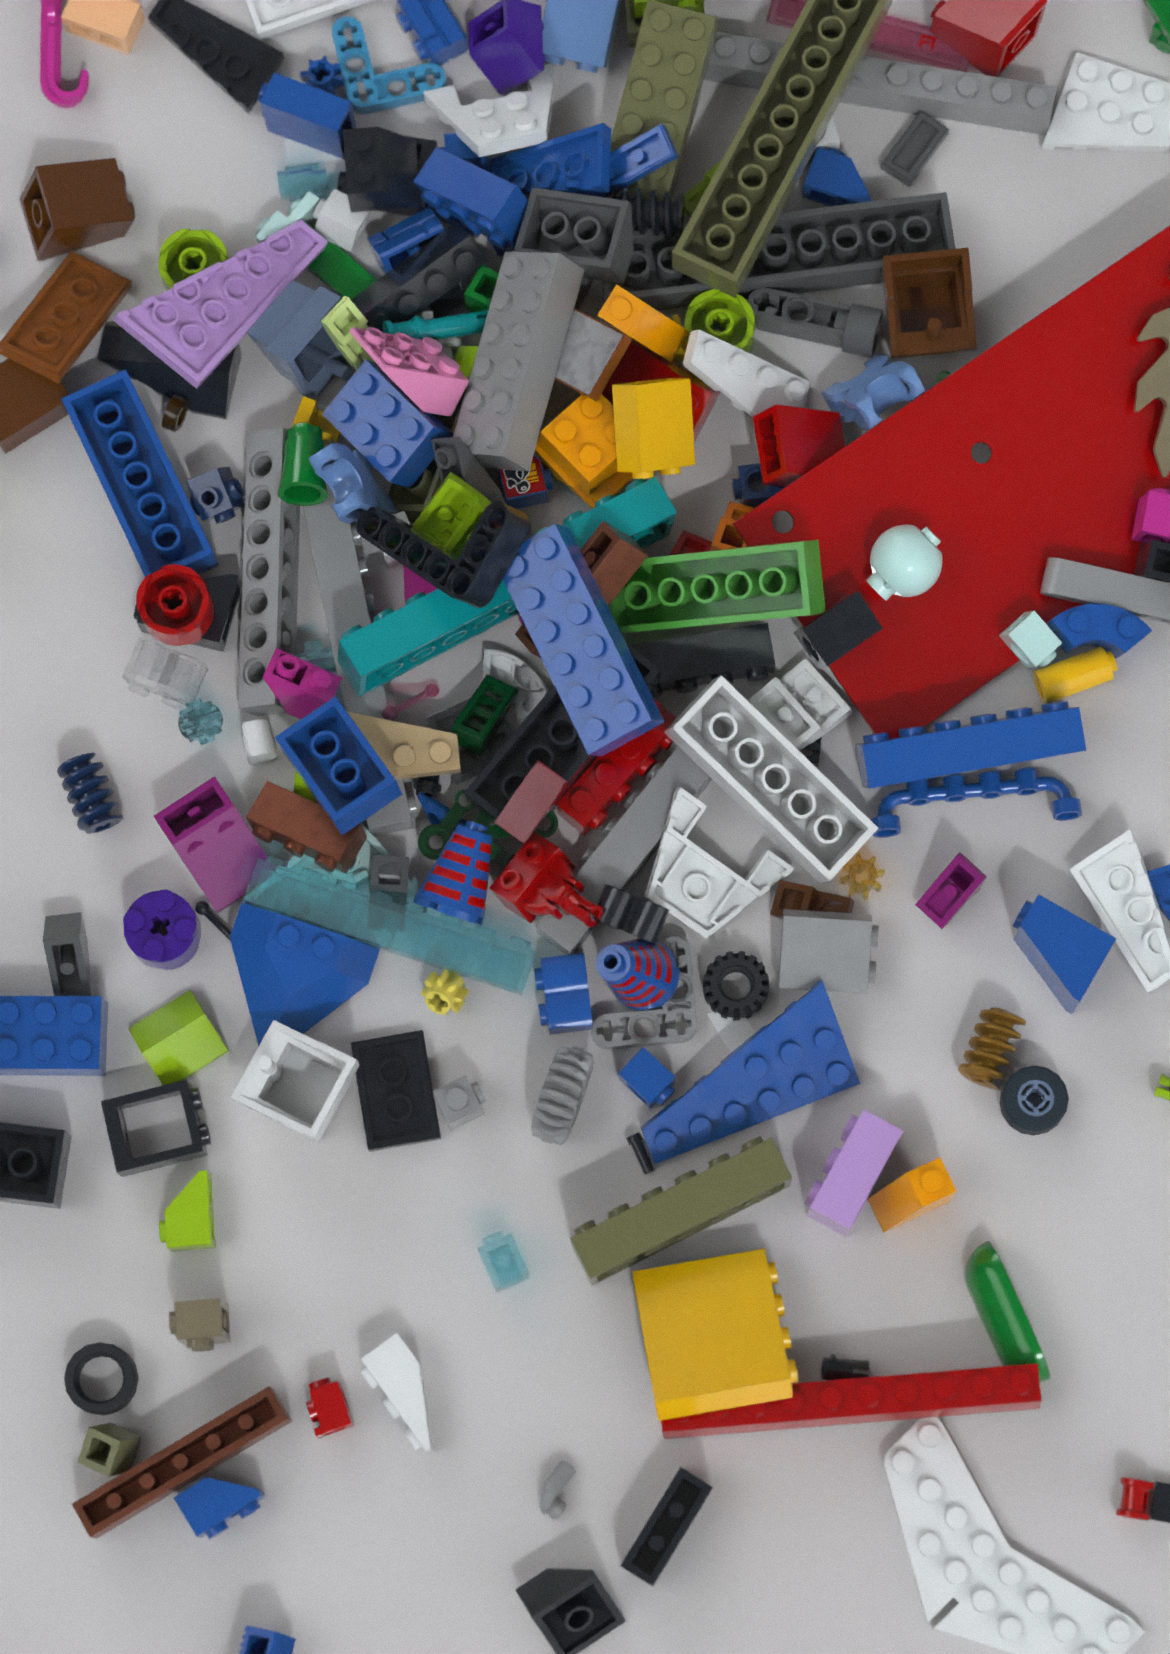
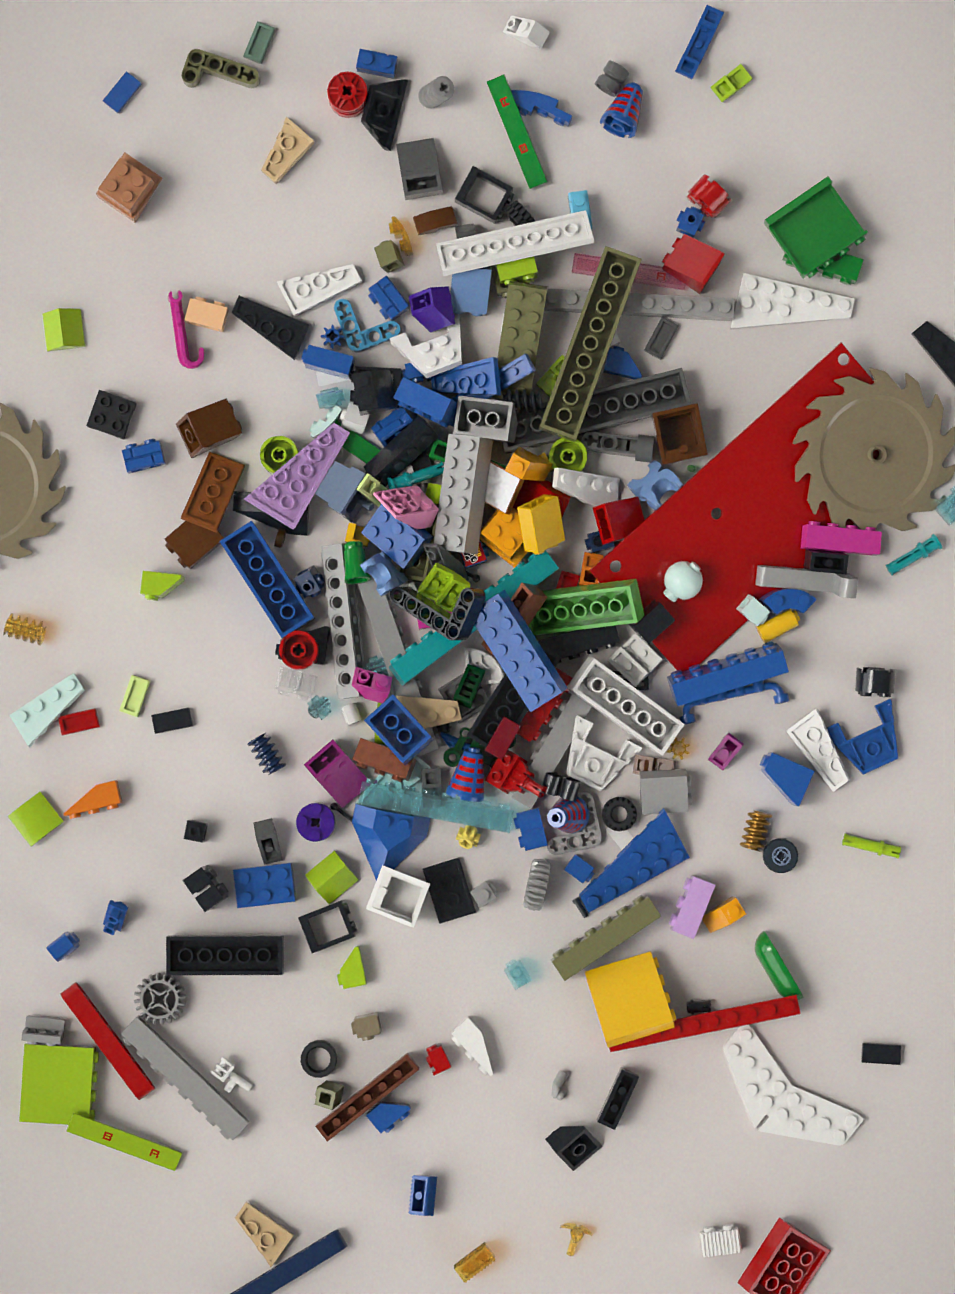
camera: 10 degrees left, 10 degrees up
clear pink hinge [382,683,439,721] -> none
red bush [1116,1477,1154,1521] -> none

